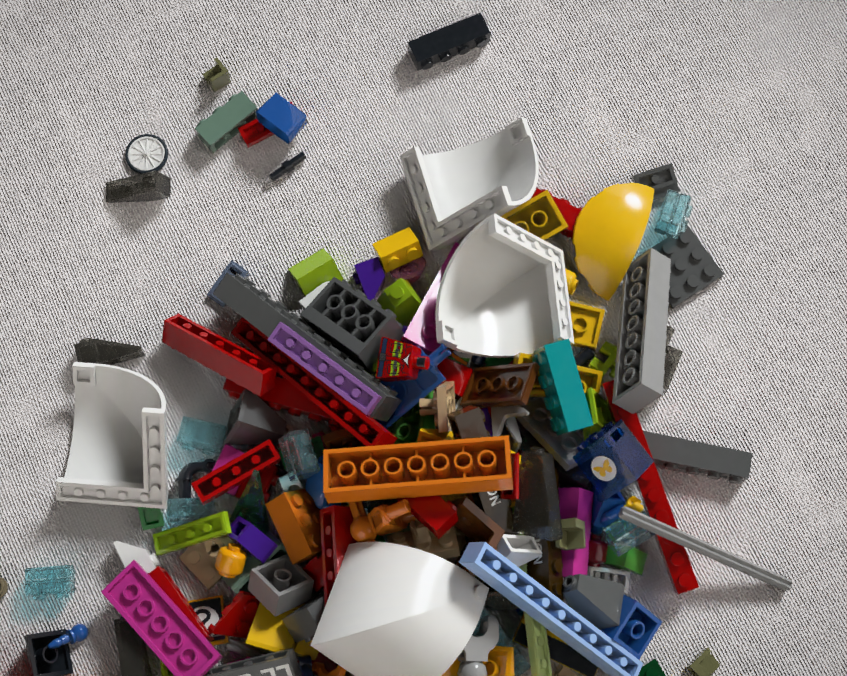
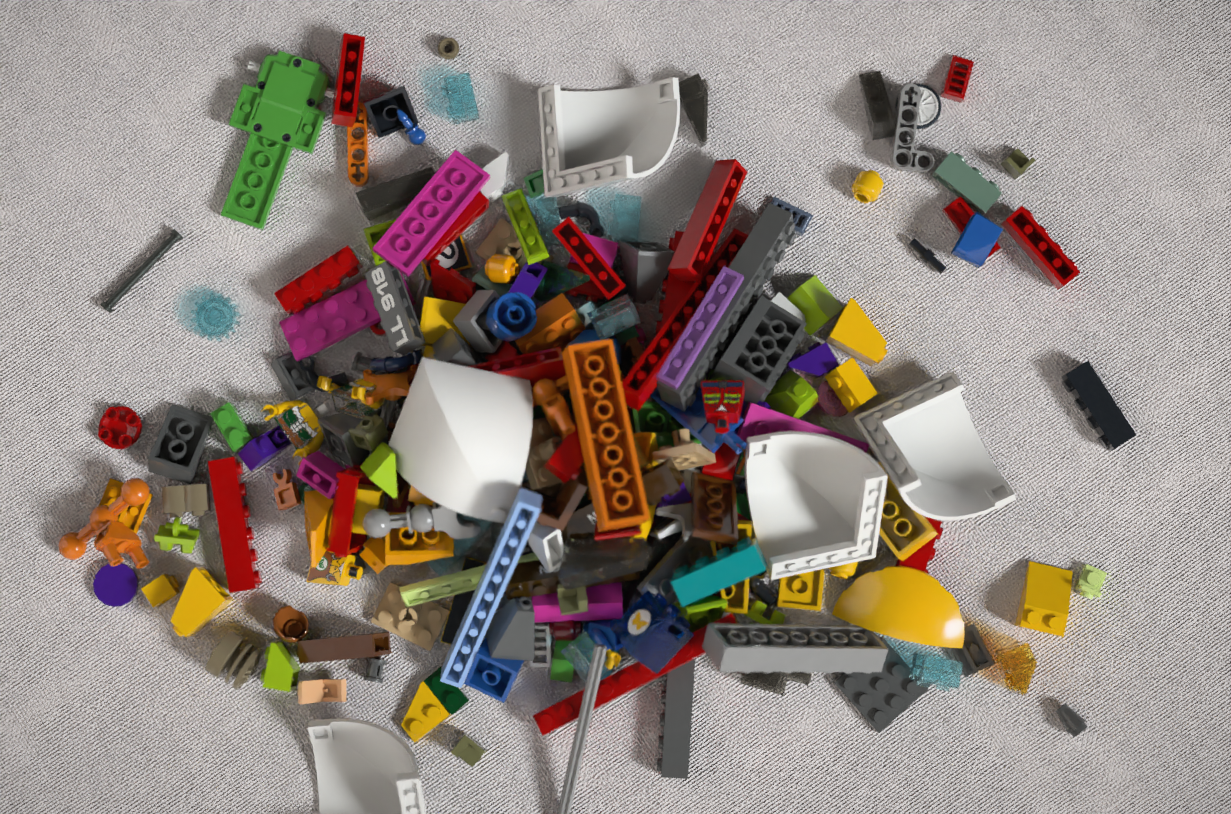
camera: 80 degrees right, 10 degrees up
none -> blue brick [486,292,537,342]
none -> yellow slope [825,298,888,367]
none -> yellow head [851,170,884,204]
none -> light grey beam [890,83,934,173]
none -> red slope [941,55,974,103]
none -> clear yellow slope [994,641,1037,695]
none -> red brick [1001,206,1080,290]
none -> yellow slope [1015,561,1073,637]
none -> dark grey cone [1055,703,1088,737]
none -> yellowish green bracket [1075,564,1107,600]

